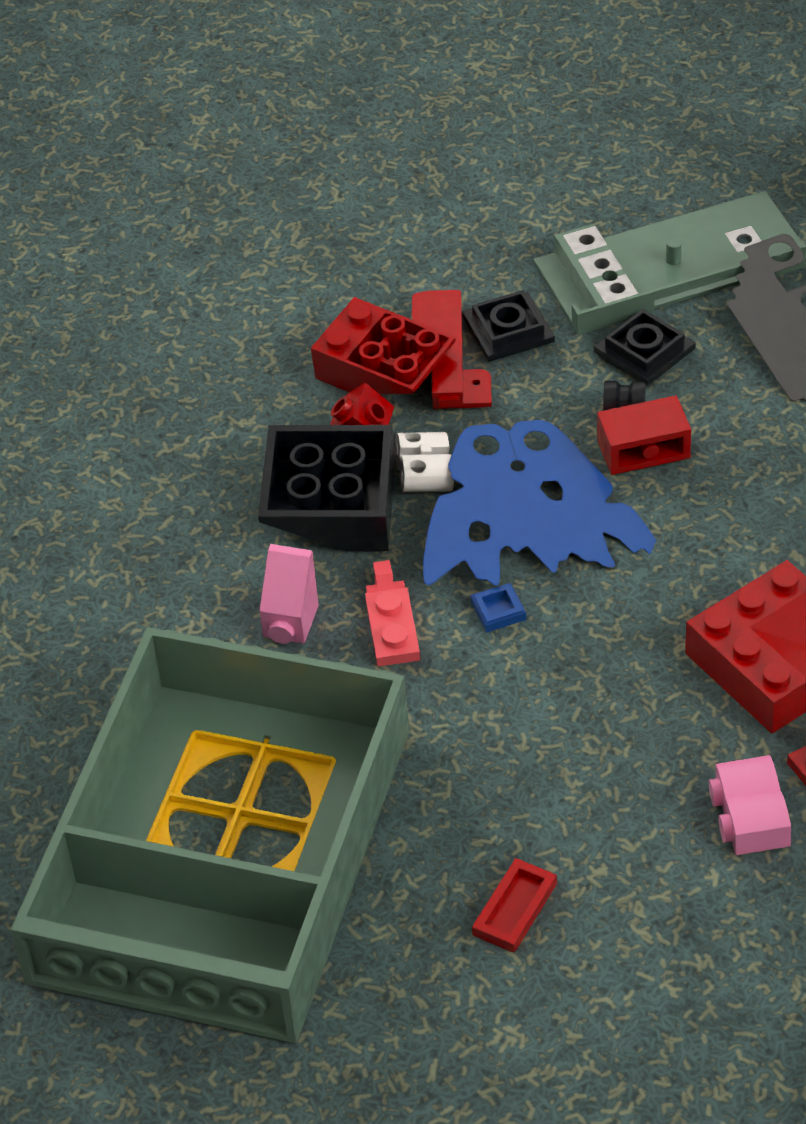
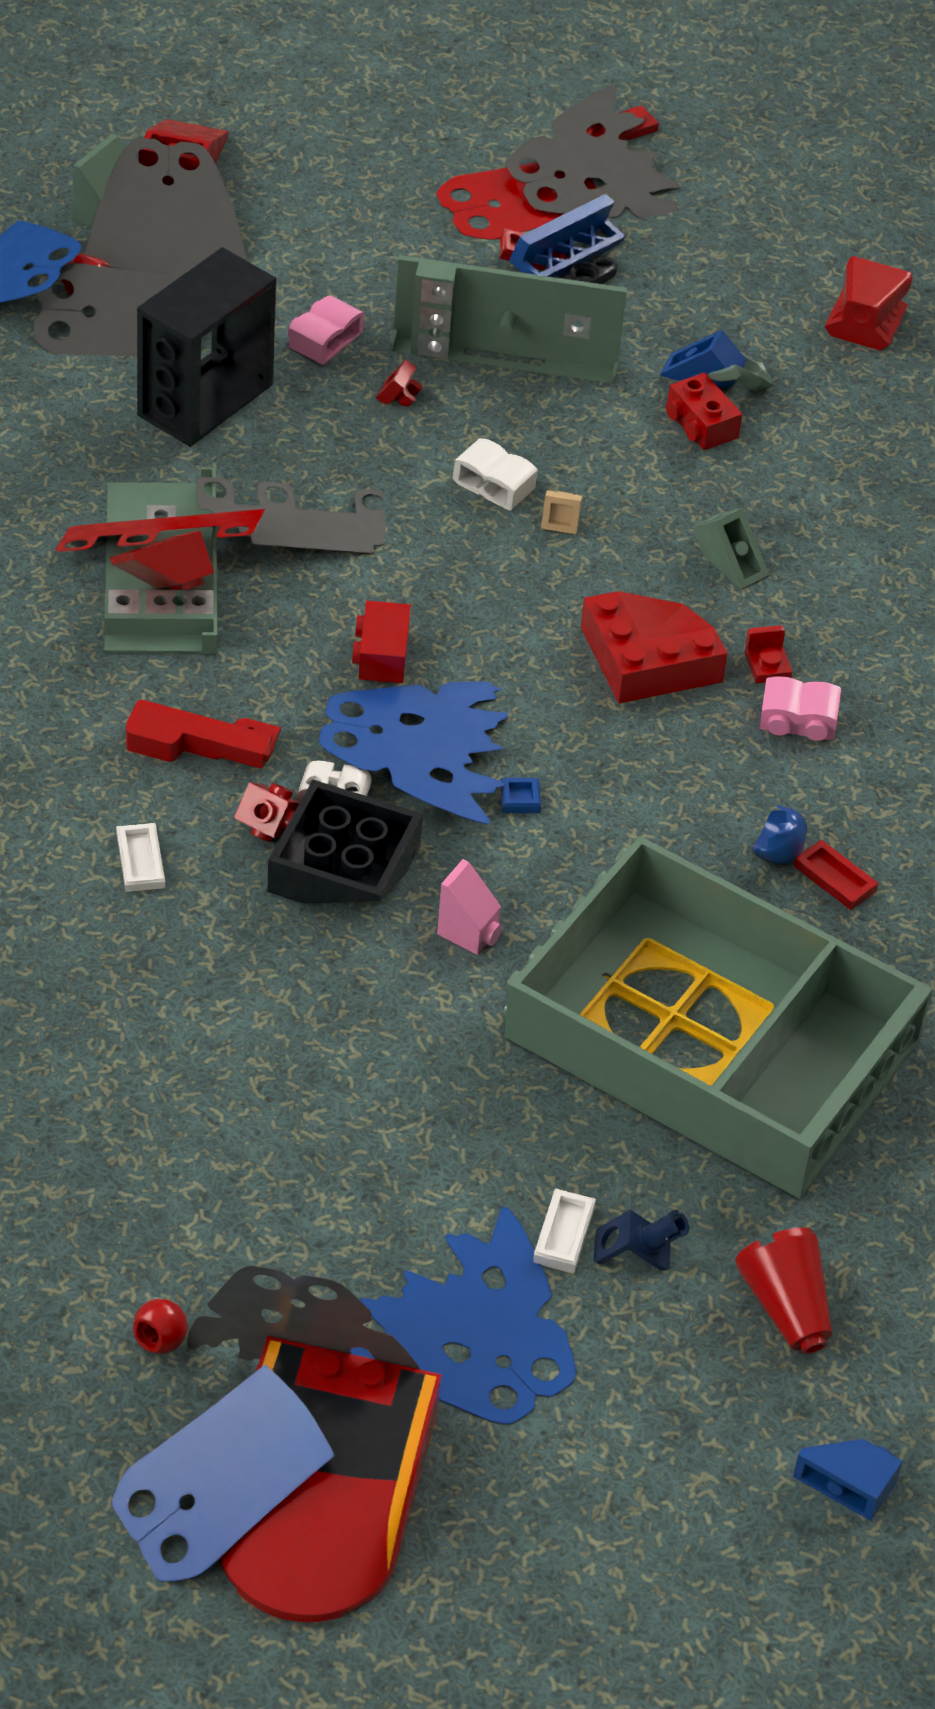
camera: 80 degrees left, 0 degrees up
red slope [311,297,456,394] -> none
coral hinge [365,560,420,667] -> none
black piece [462,290,555,362] -> none
black piece [594,309,696,386] -> none
black wheel [603,381,646,411] -> none
none -> red piece [55,509,265,552]
none -> red slope [110,530,214,590]
none -> white tile [116,823,165,892]
none -> blue hair [753,805,807,864]

